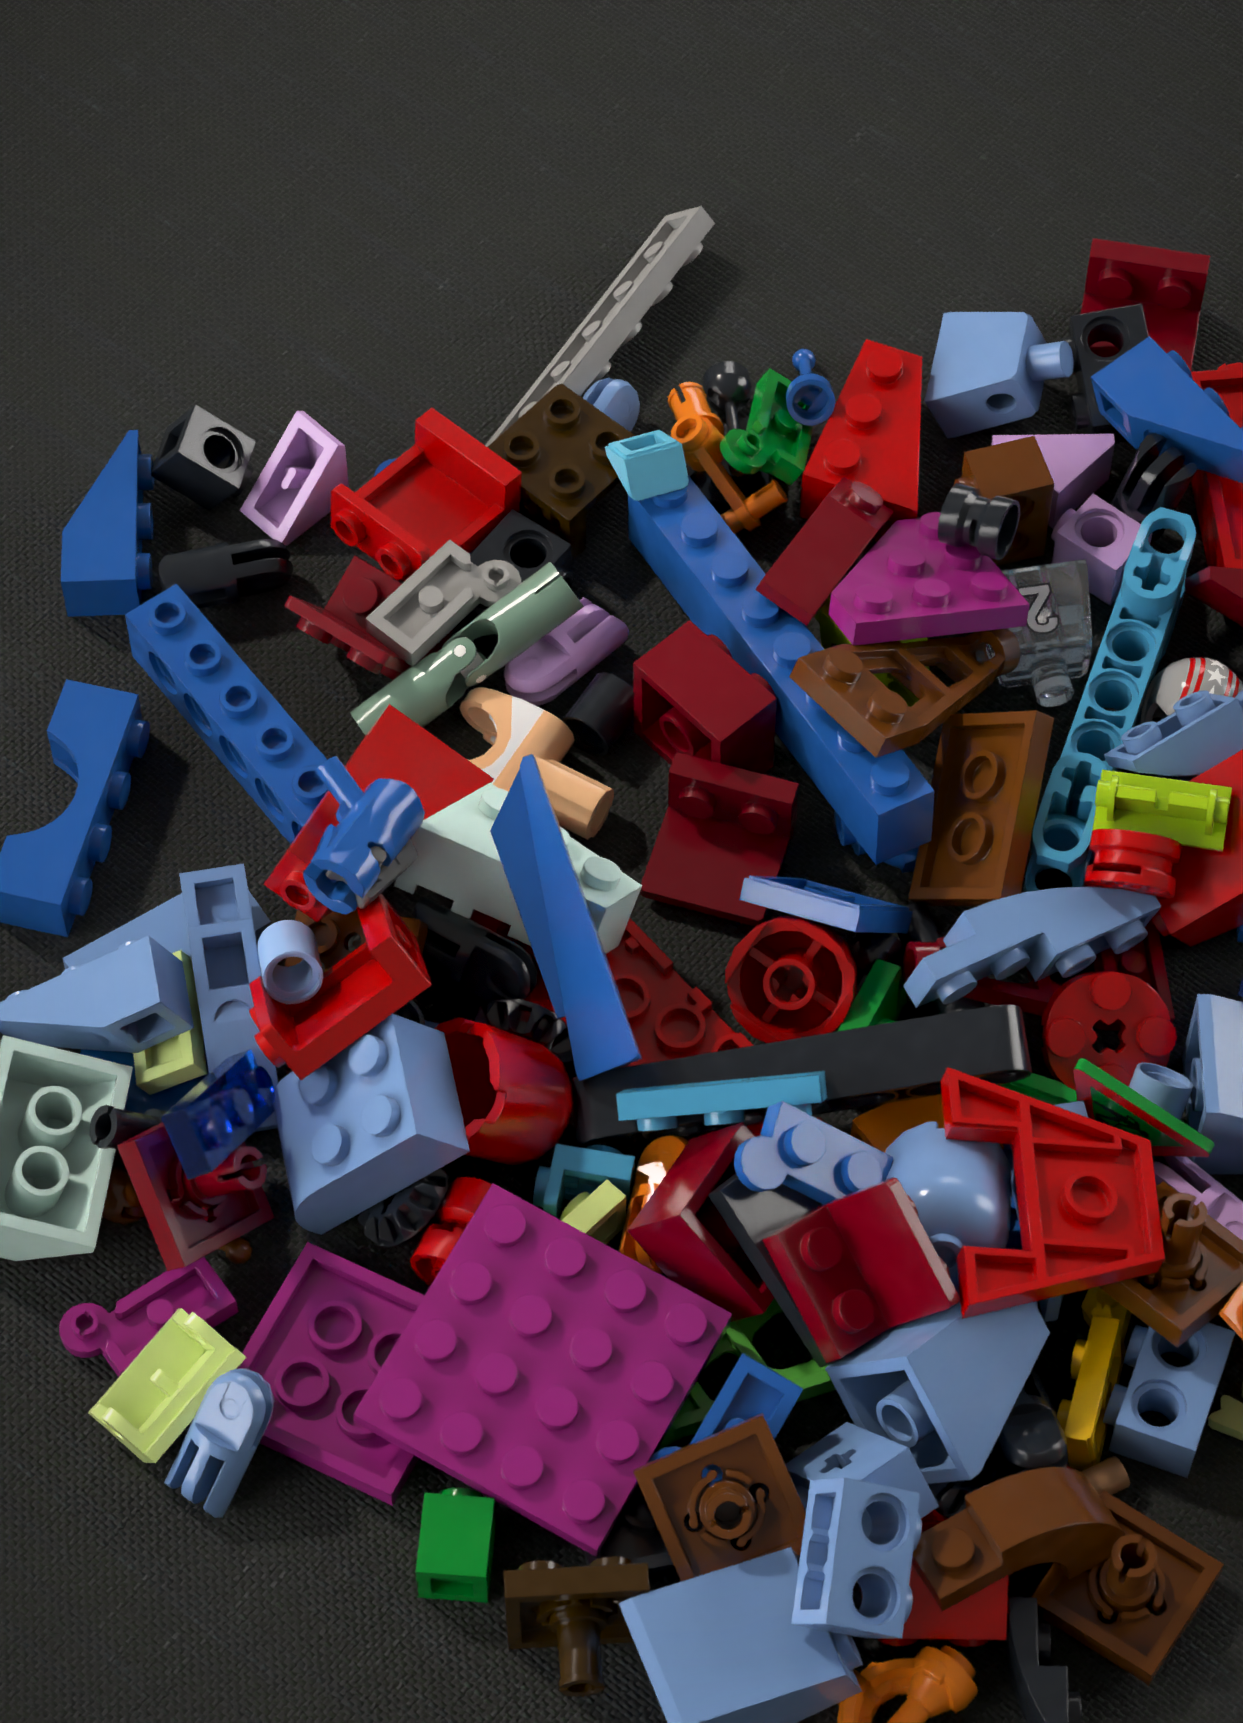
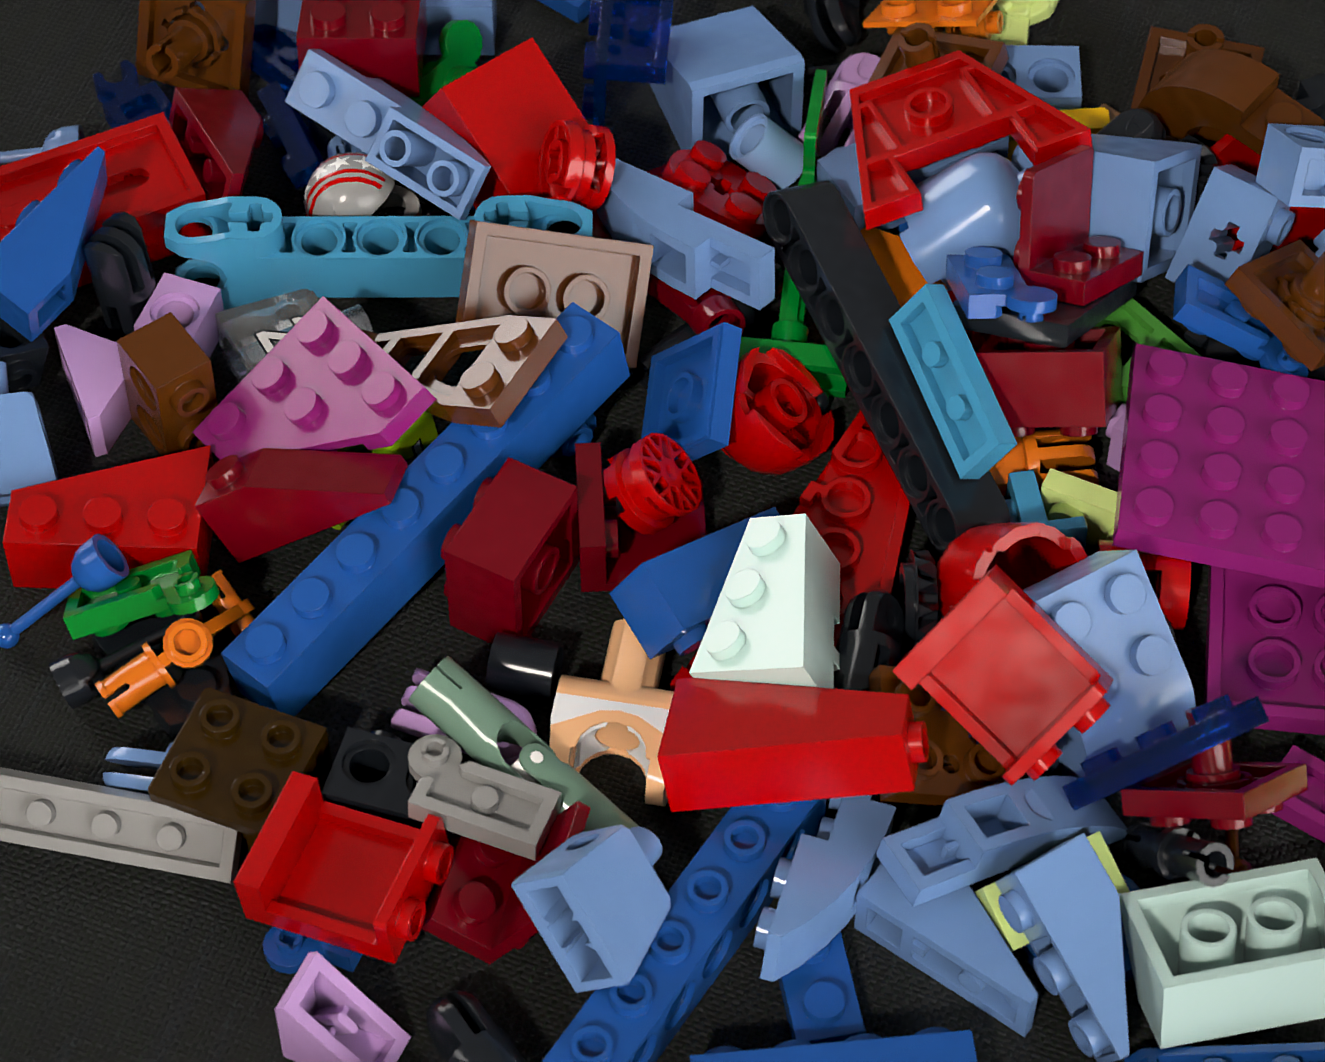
camera: 110 degrees left, 5 degrees down
light blue beam [257,920,323,1004] -> none
blue piece [303,756,425,915] -> none
blue wedge [490,754,642,1081] -> none
medium azure slope [605,430,689,501] -> none
black wheel [938,483,1020,560] -> none
lime hinge [1092,770,1232,851] -> none
none -> medium blue torso [511,824,671,993]
none -> red wheel [603,432,702,535]
none -> blue slope [609,507,780,660]
none -> medium blue slope [753,794,896,982]
none -> blue plate [778,932,866,1044]

